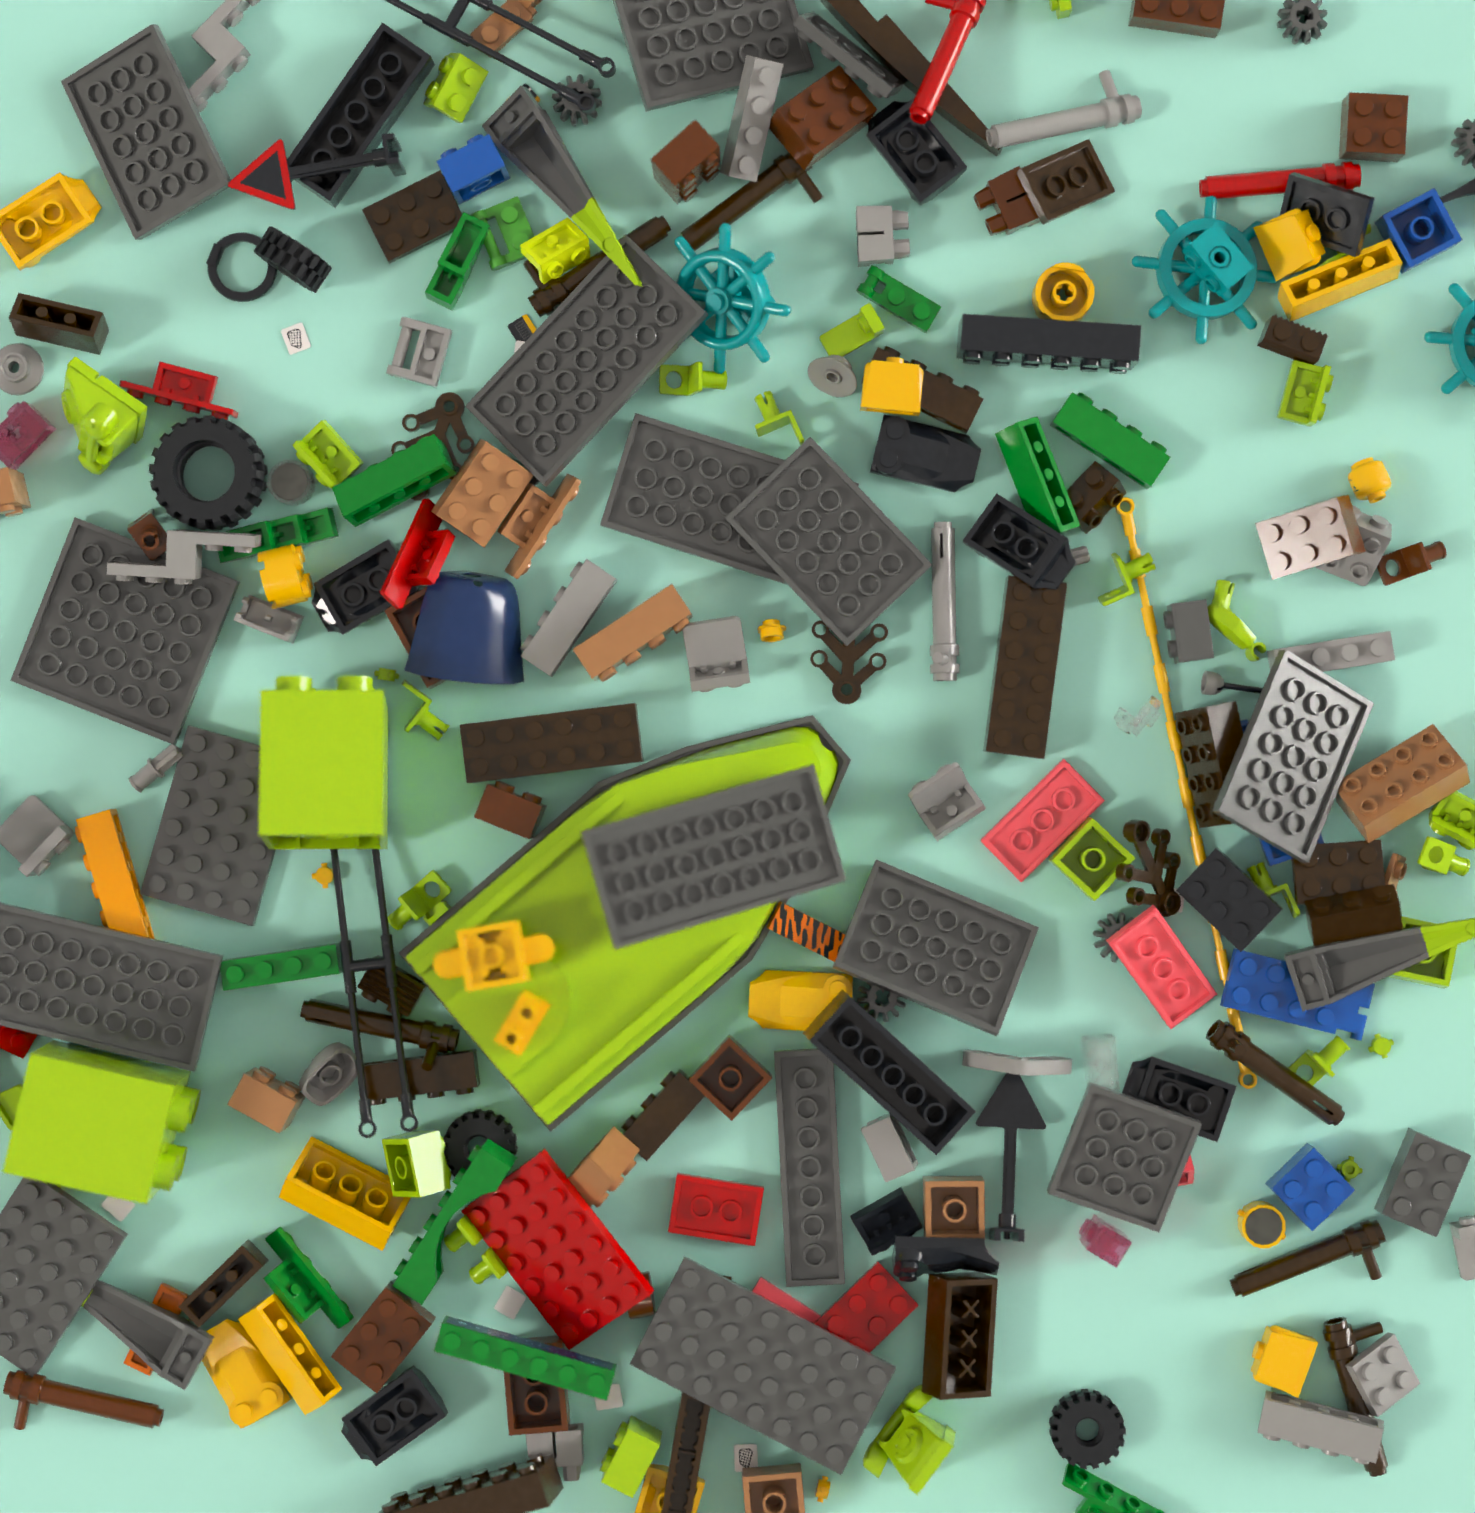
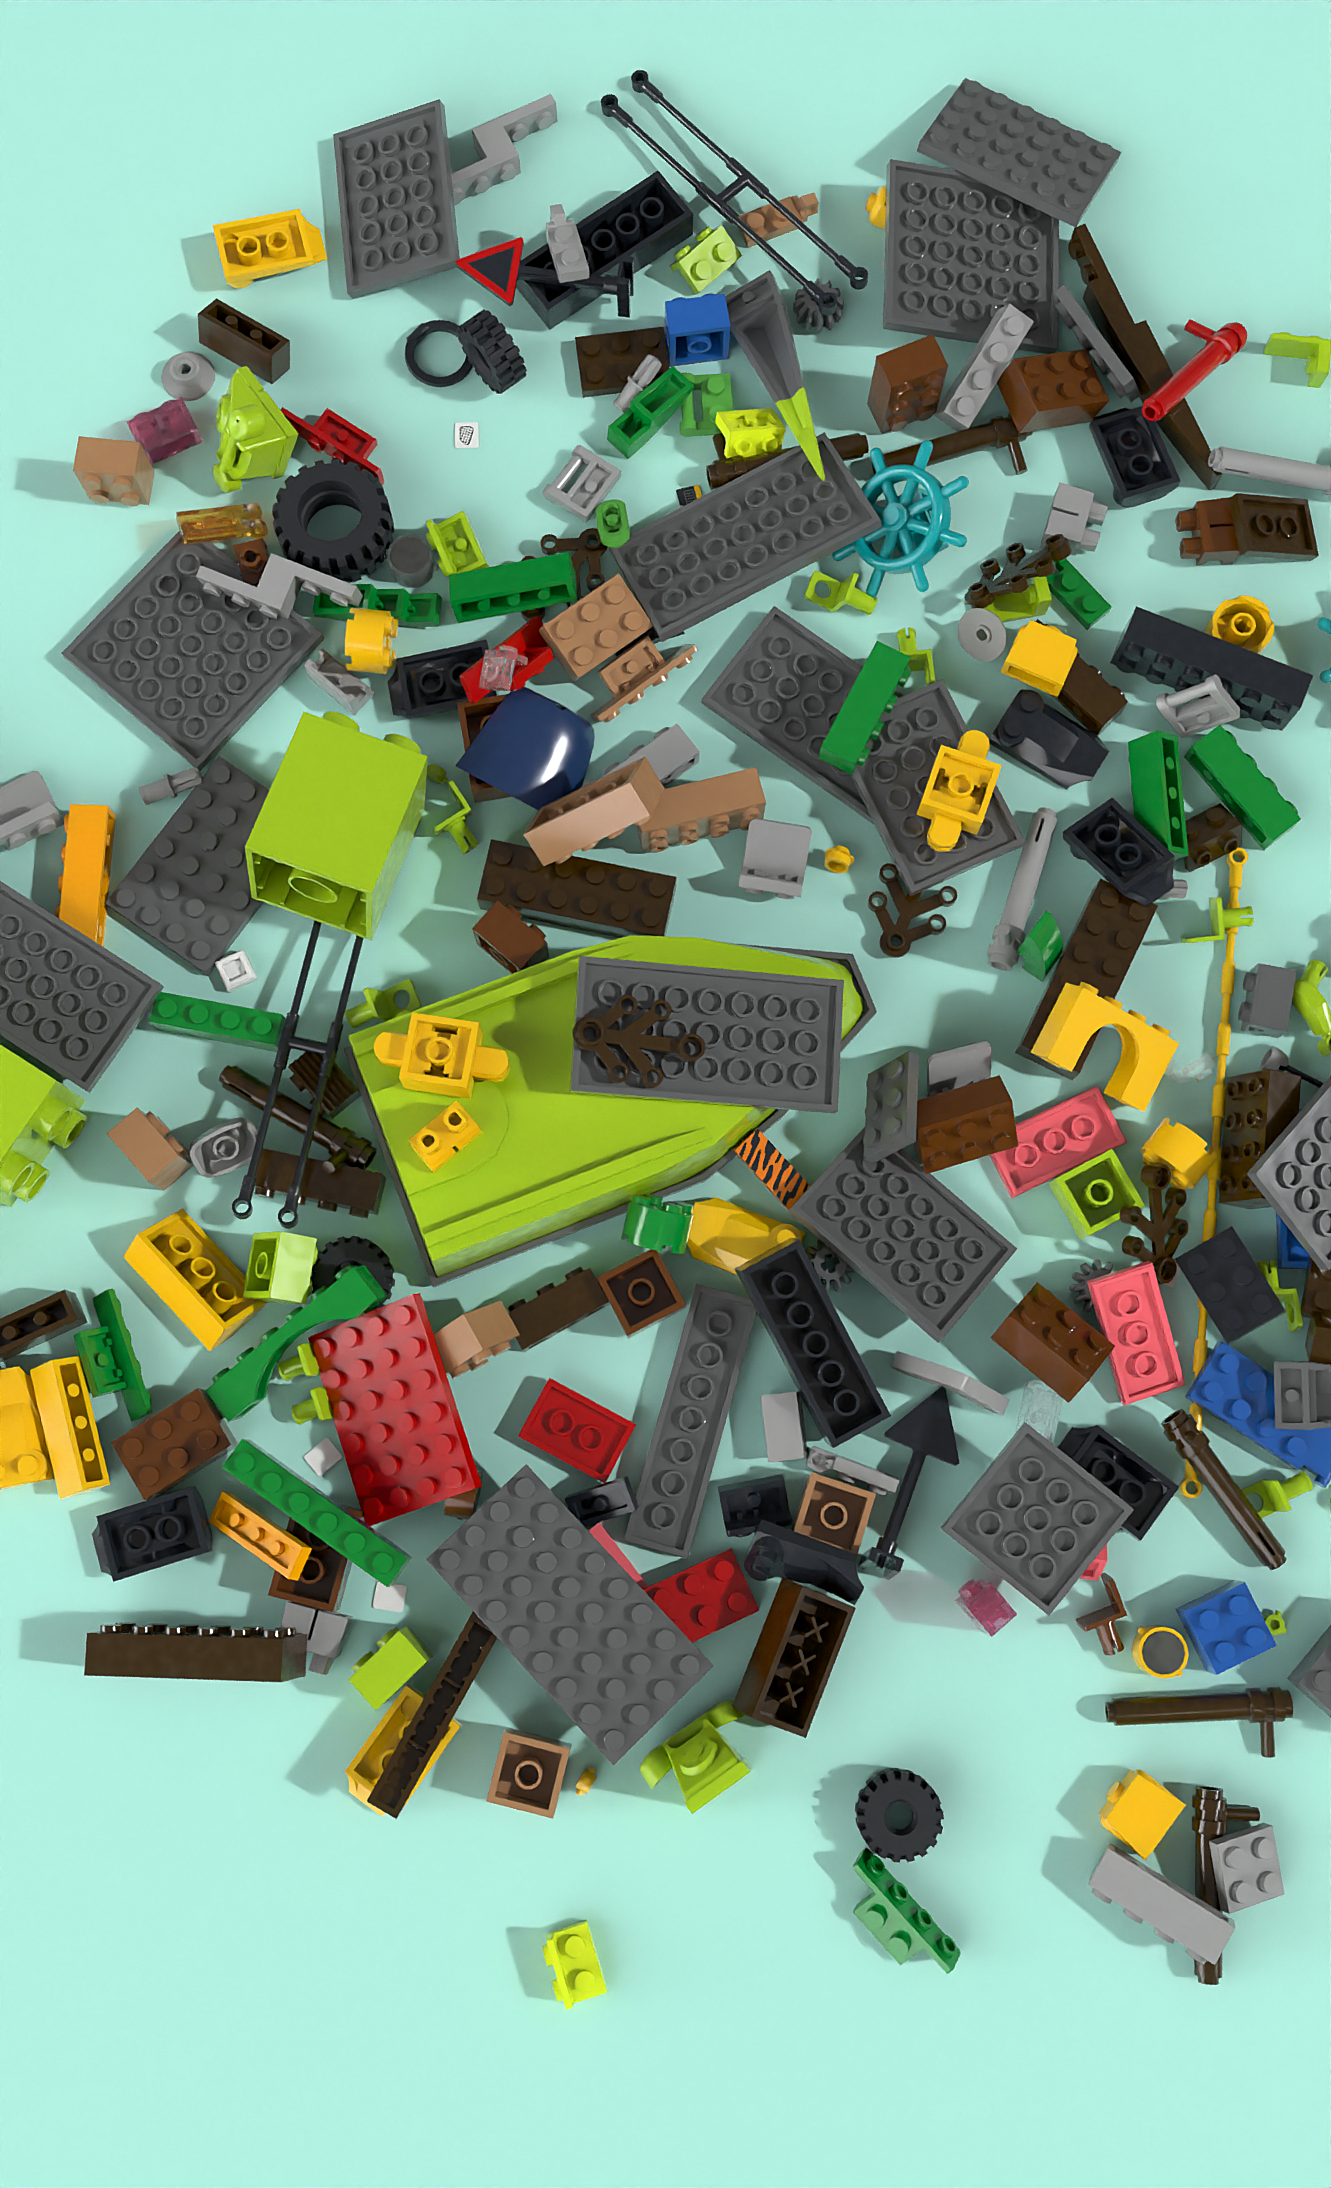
camera: 20 degrees right, 10 degrees down
yellow piece [312,863,334,888] -> none
white sticker [734,1444,758,1472] -> none
none -> clear orange plate [176,503,268,544]
none -> light orange plate [208,1491,312,1580]
none -> white tile [214,949,258,993]
none -> clear bracket [479,645,528,691]
none -> medium nougat brick [523,757,665,866]
none -> light grey hinge [546,204,589,283]
none -> black plate [564,1476,639,1527]
none -> dark brown plant [572,995,705,1088]
none -> bright green plate [596,499,630,548]
none -> light grey axle [613,354,662,413]
none -> green brick [621,1194,694,1254]
none -> light grey hinge [806,1446,900,1495]
none -> green brick [819,641,912,774]
none -> dark grey plate [863,1051,919,1163]
none -> reddish brown brick [913,1075,1018,1174]
none -> yellow brick [916,730,1002,852]
none -> dark brown plant [964,534,1072,609]
none -> reddish brown brick [990,1282,1115,1403]
none -> green slope [1017,911,1063,982]
none -> yellow arch [1031,982,1179,1112]
none -> reddish brown bracket [1075,1573,1127,1655]
none -> yellow brick [1141,1118,1218,1190]
none -> light grey plate [1156,675,1240,738]

